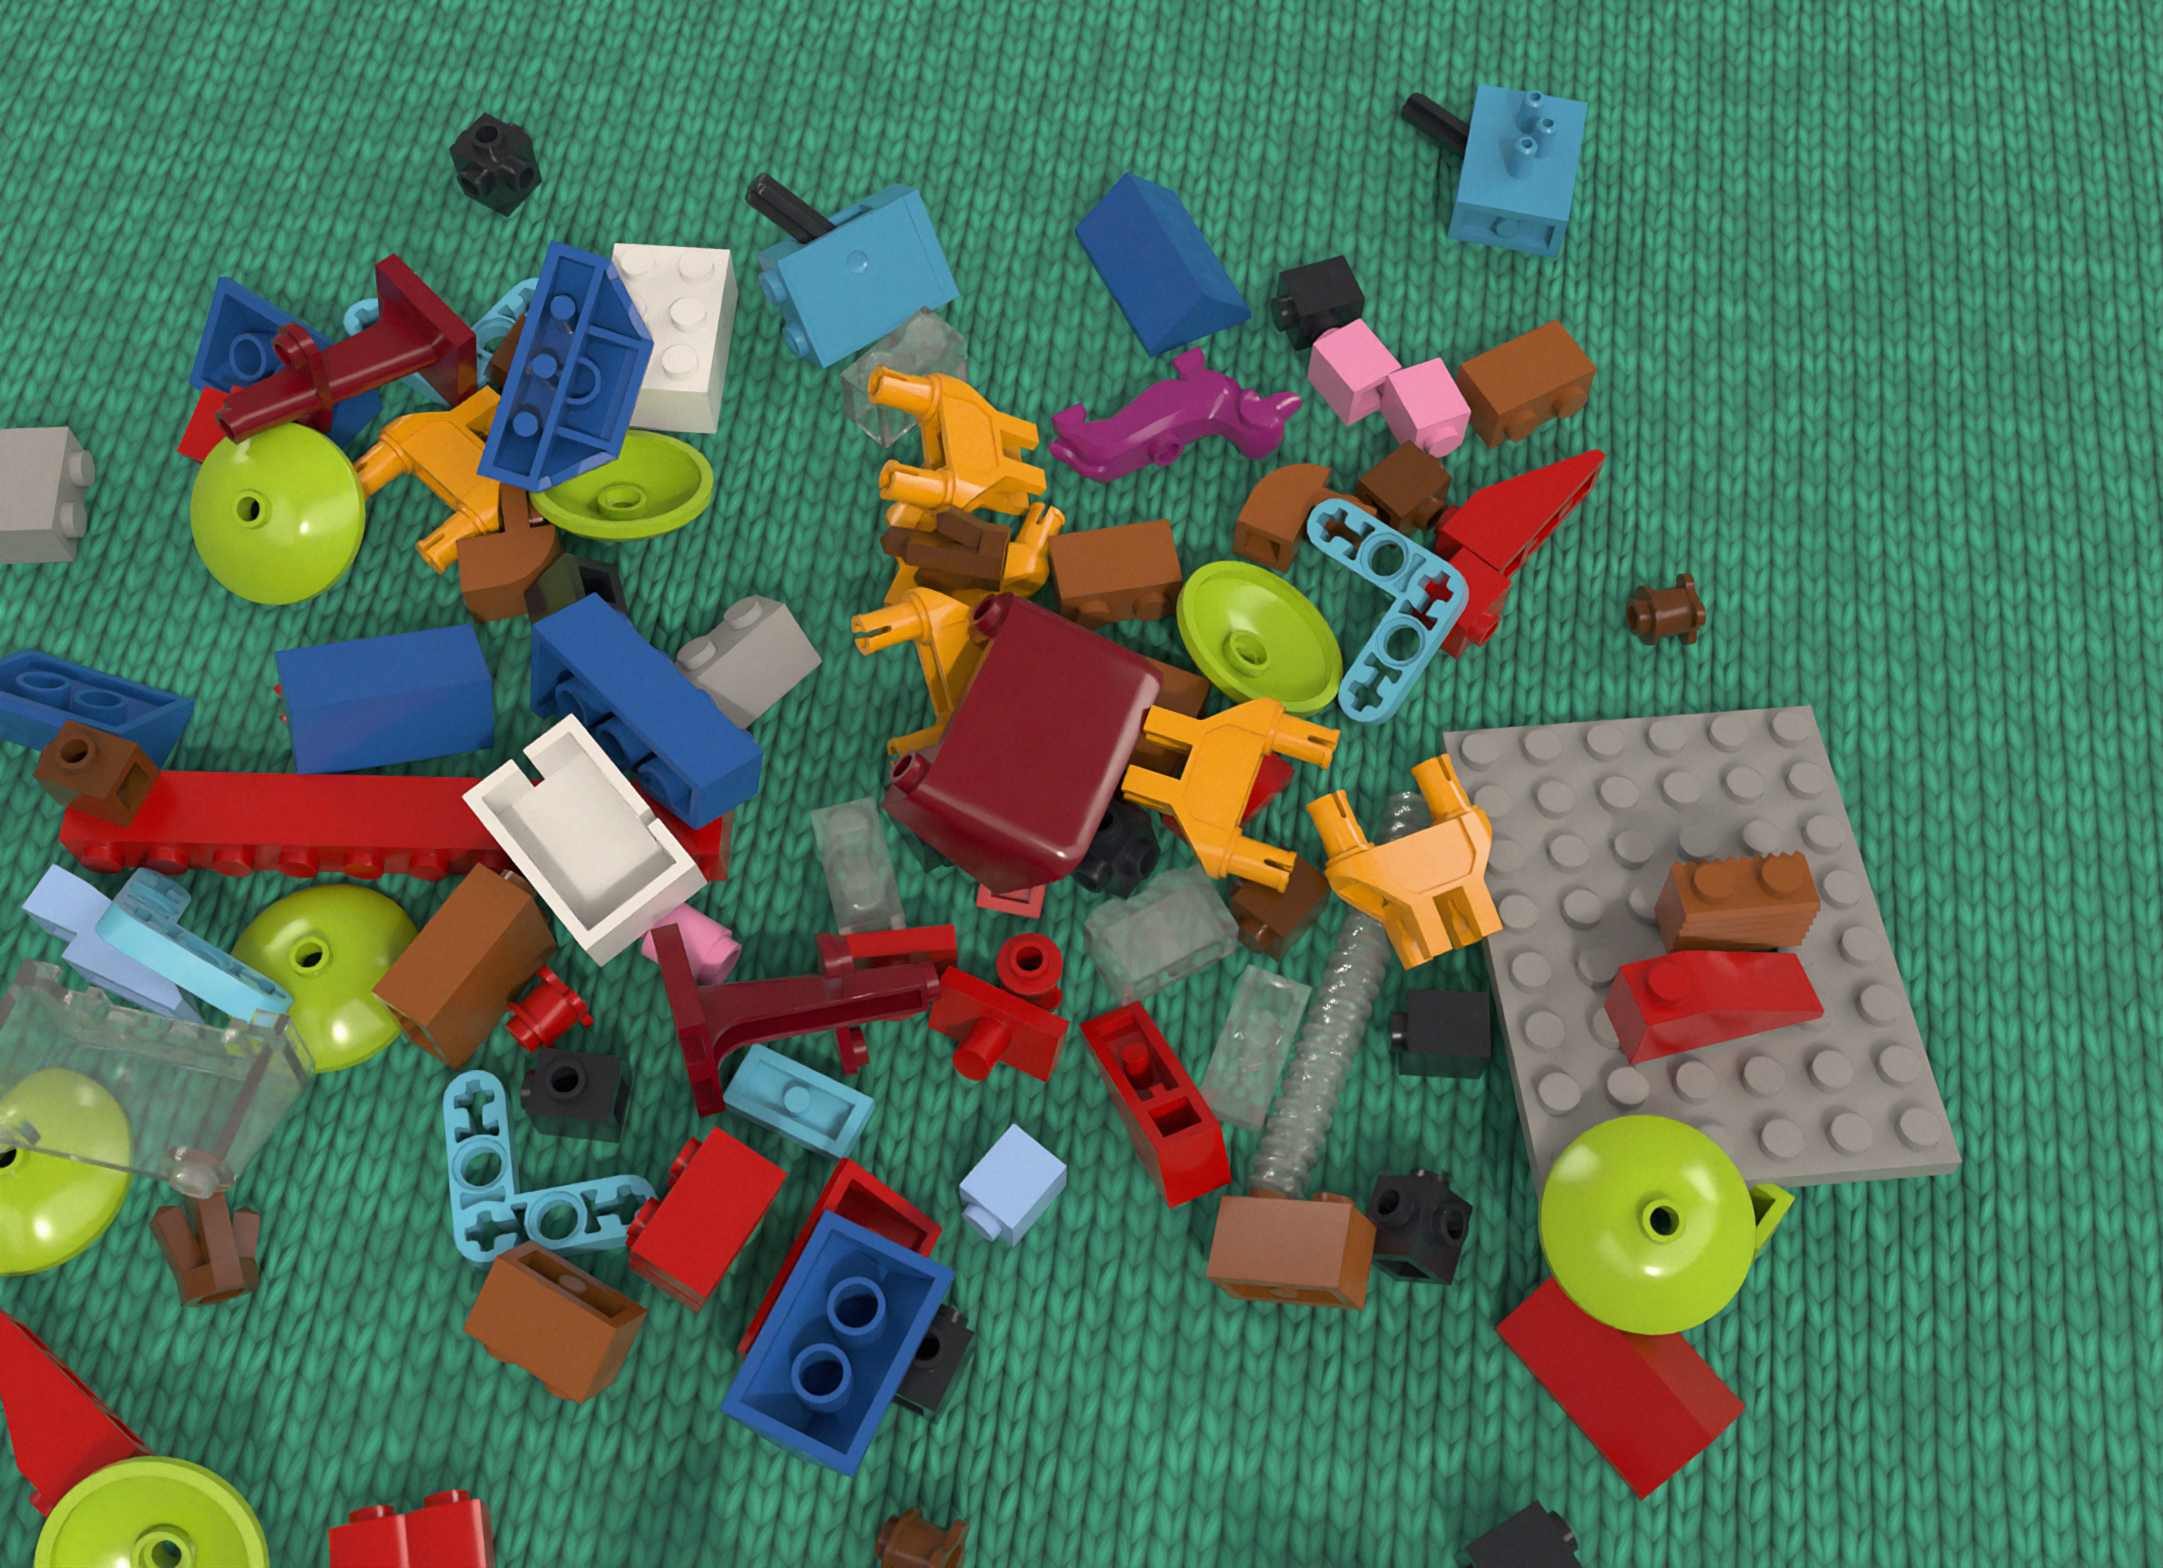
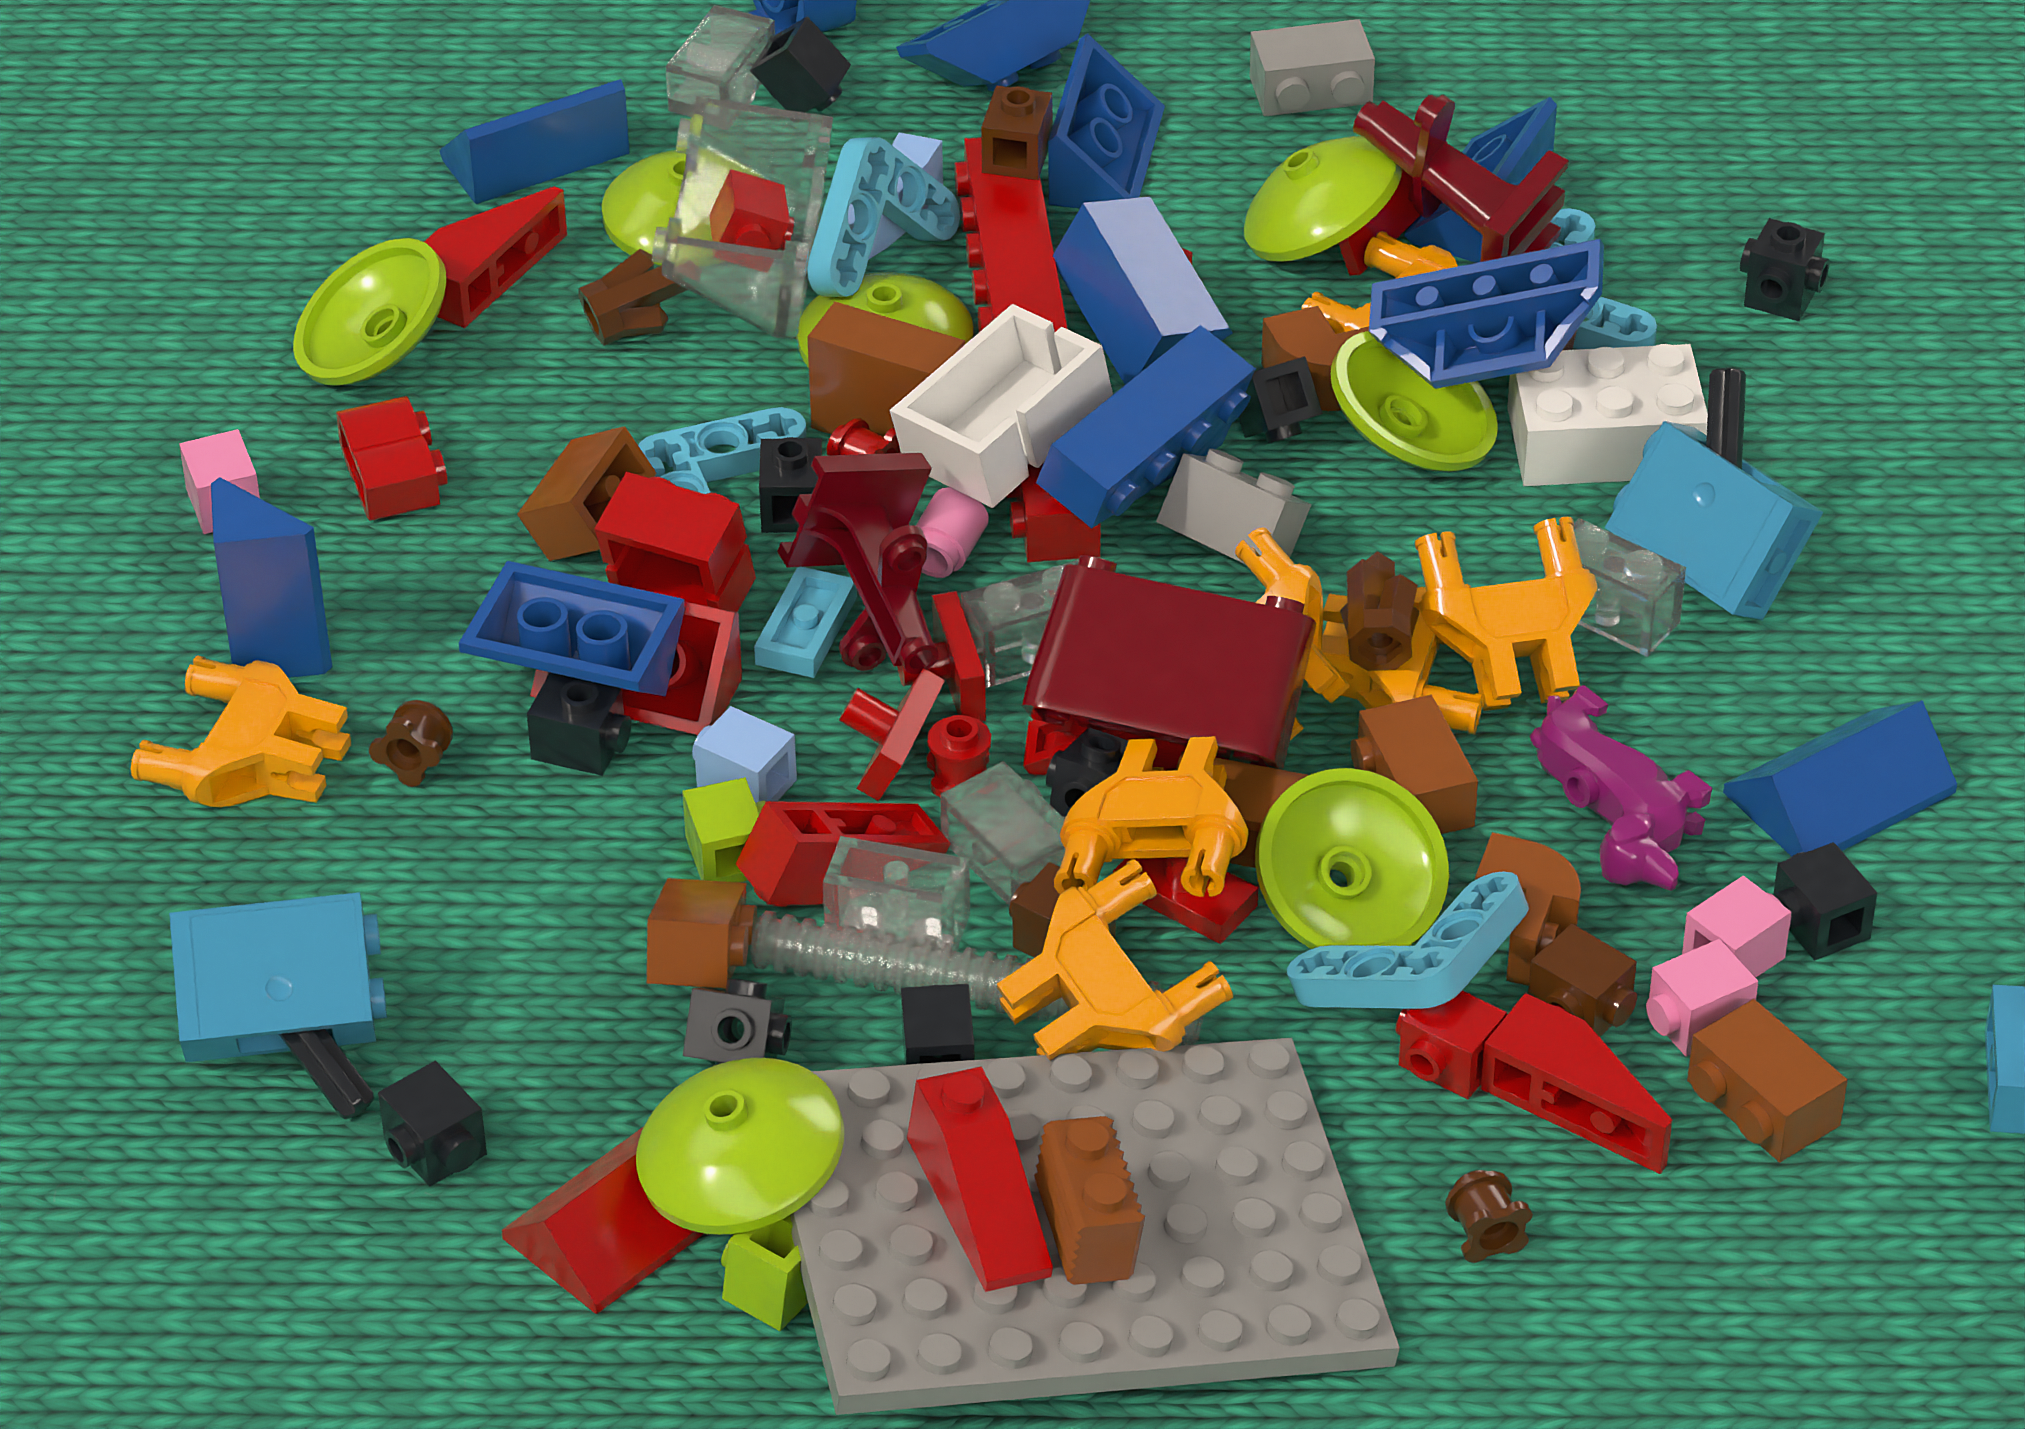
camera: 85 degrees right, 20 degrees down
none -> lime brick [682,777,765,882]
none -> red brick [709,169,794,270]

